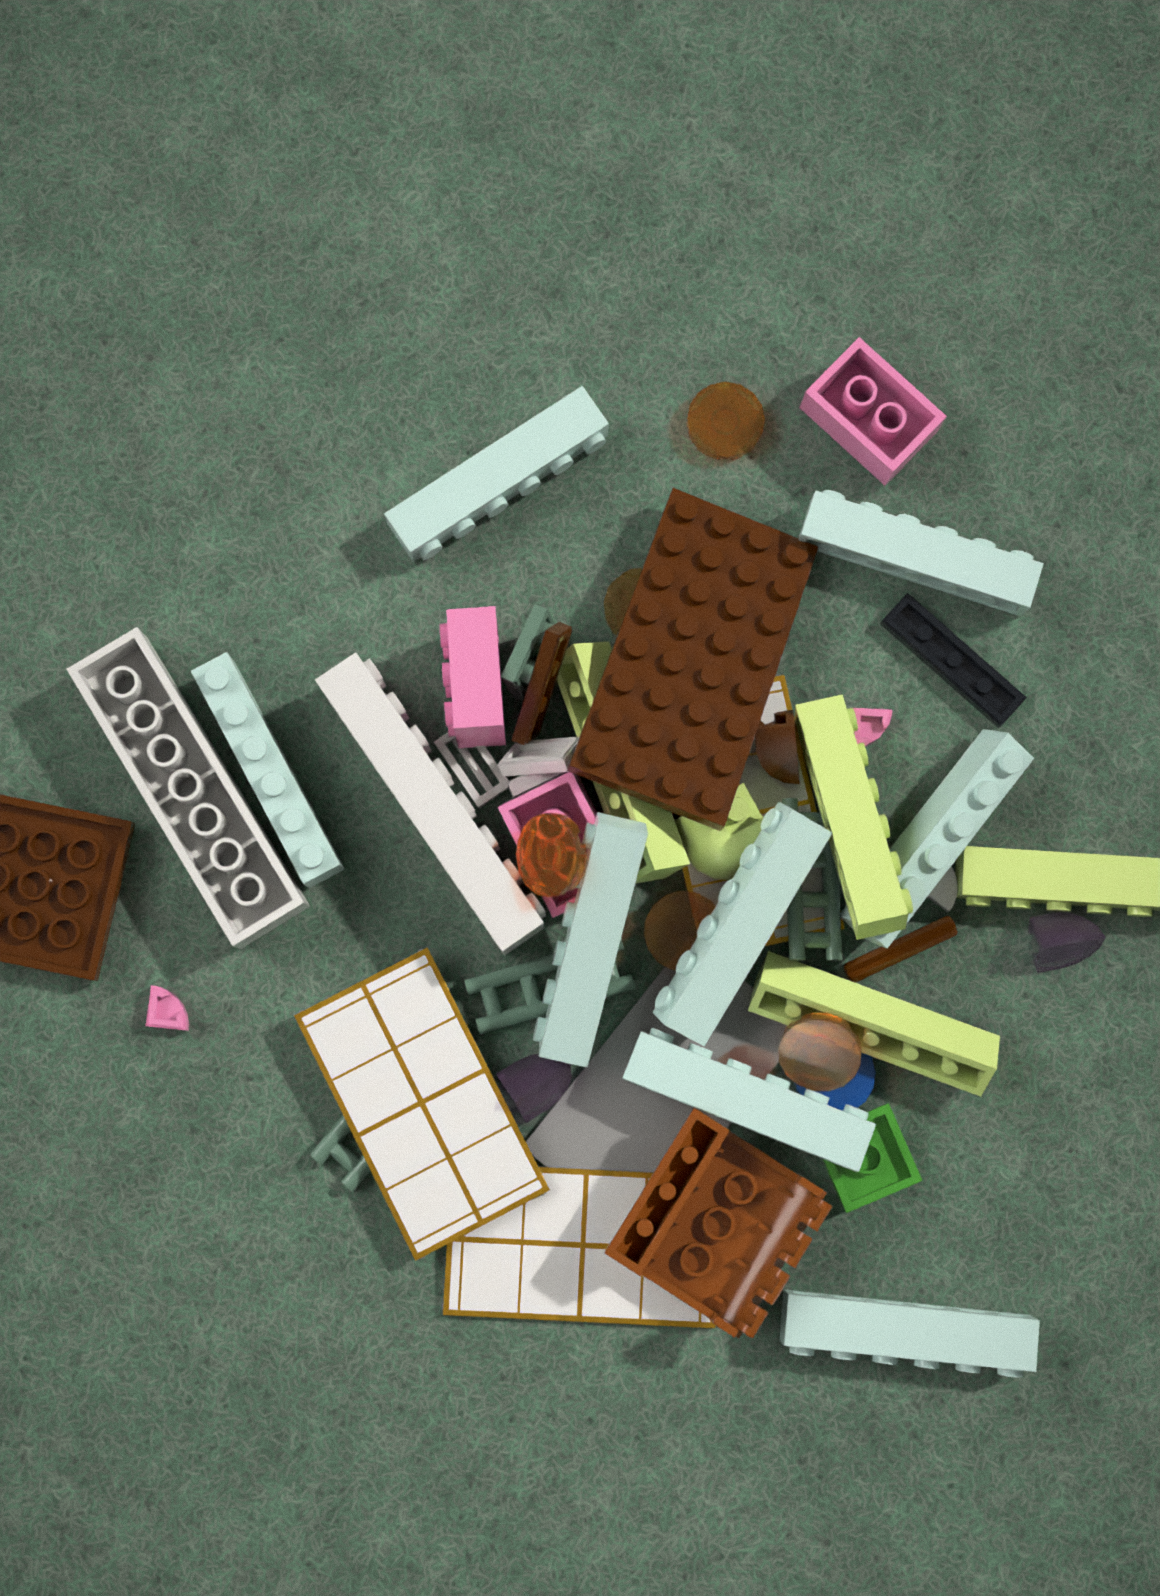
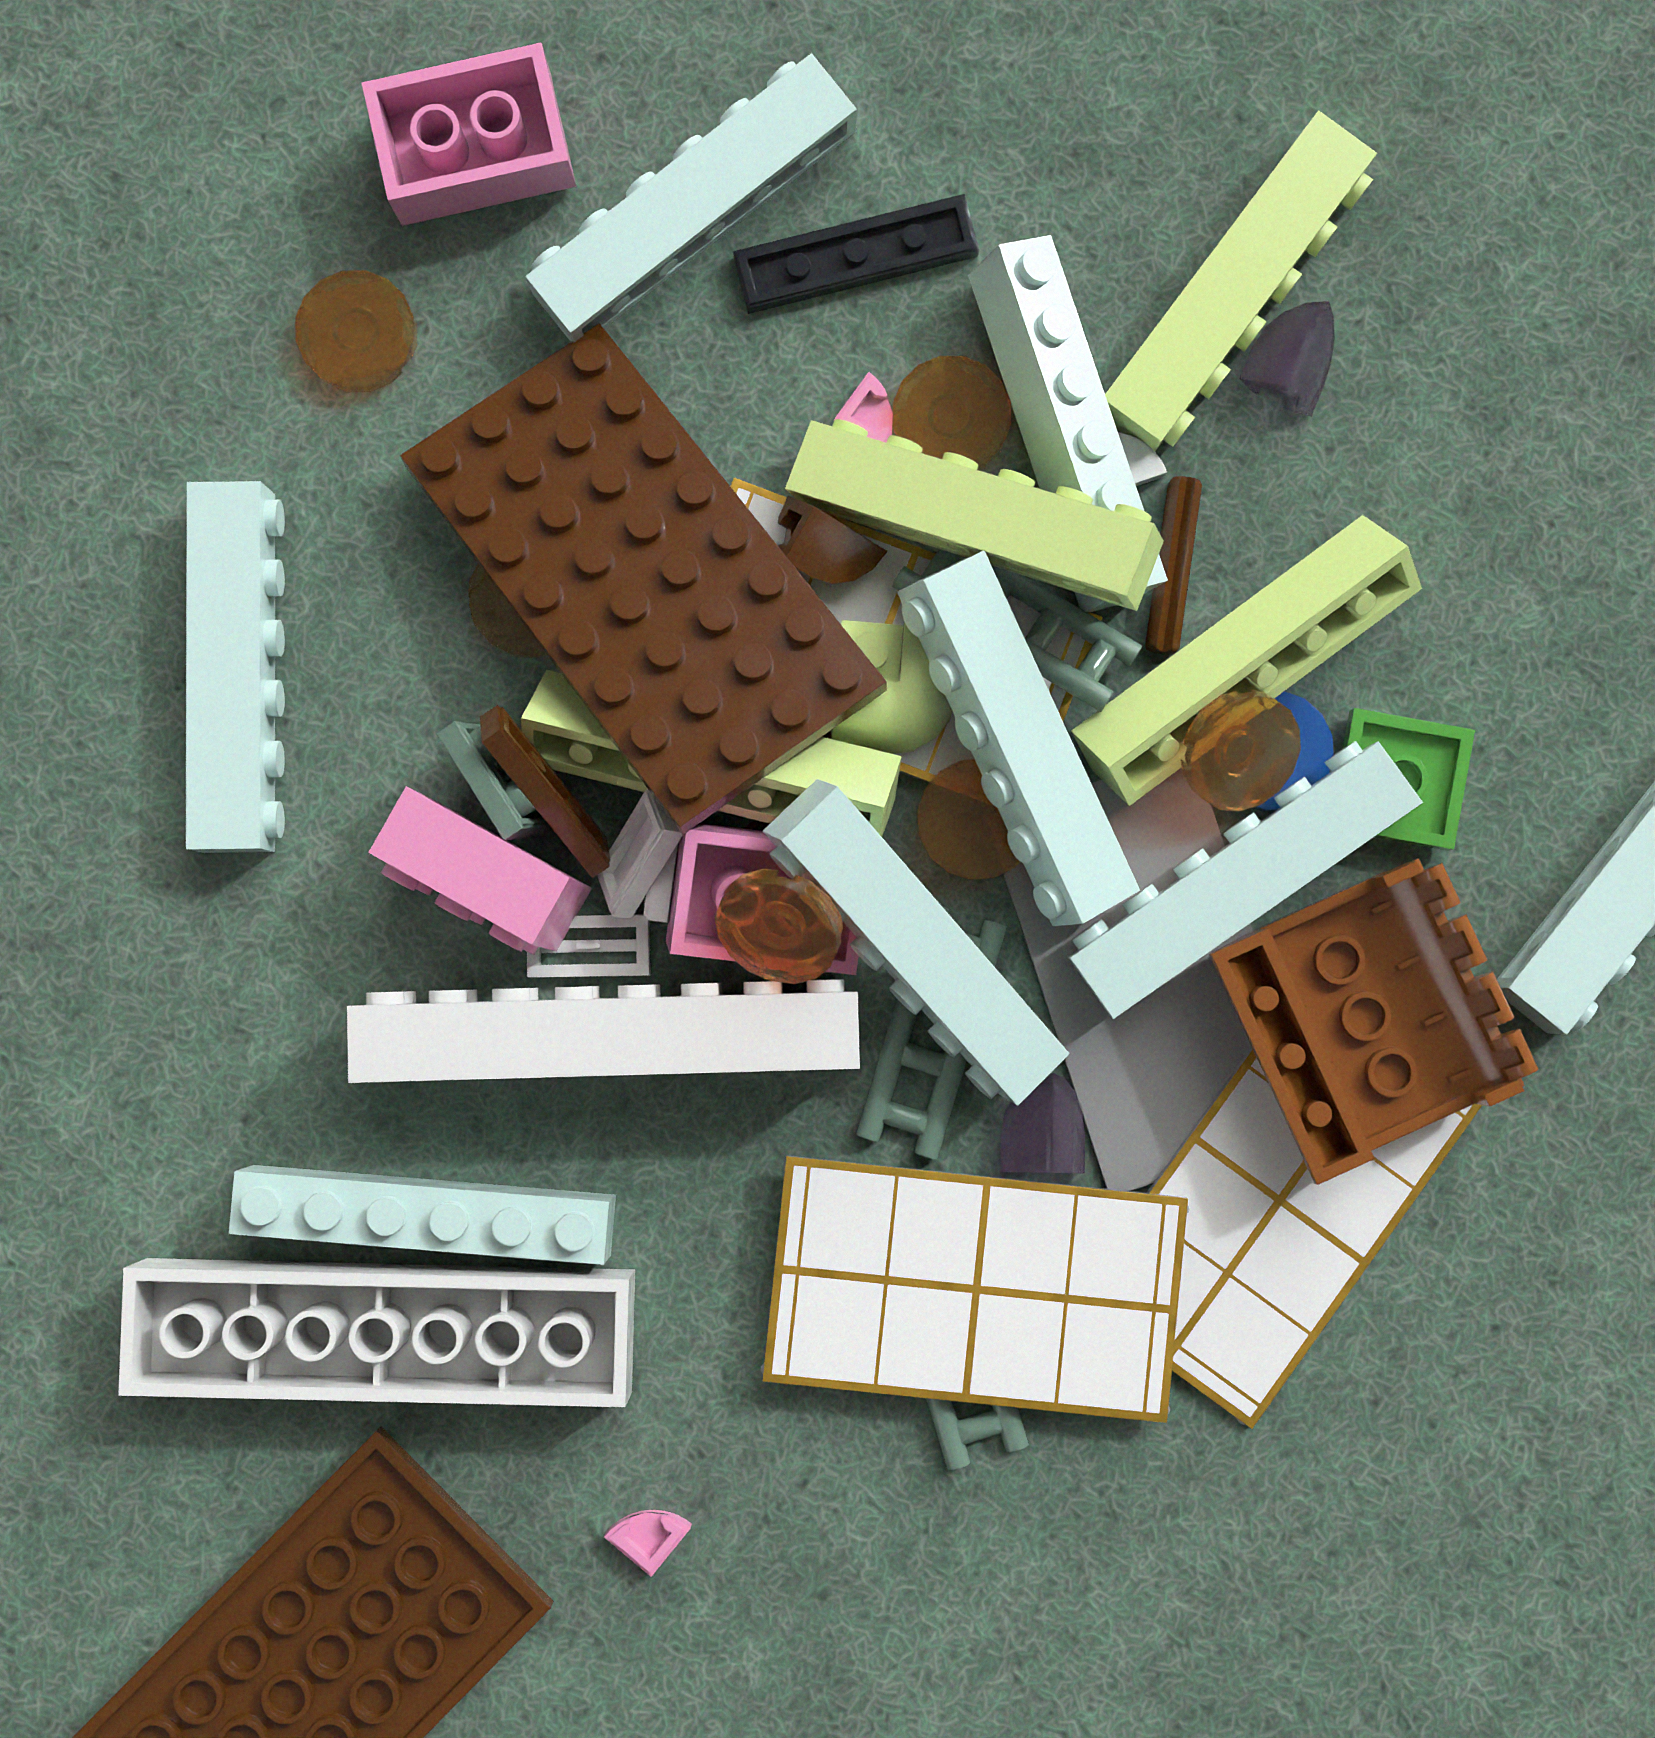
camera: 55 degrees left, 5 degrees up
none -> clear orange tile [892,356,1011,470]

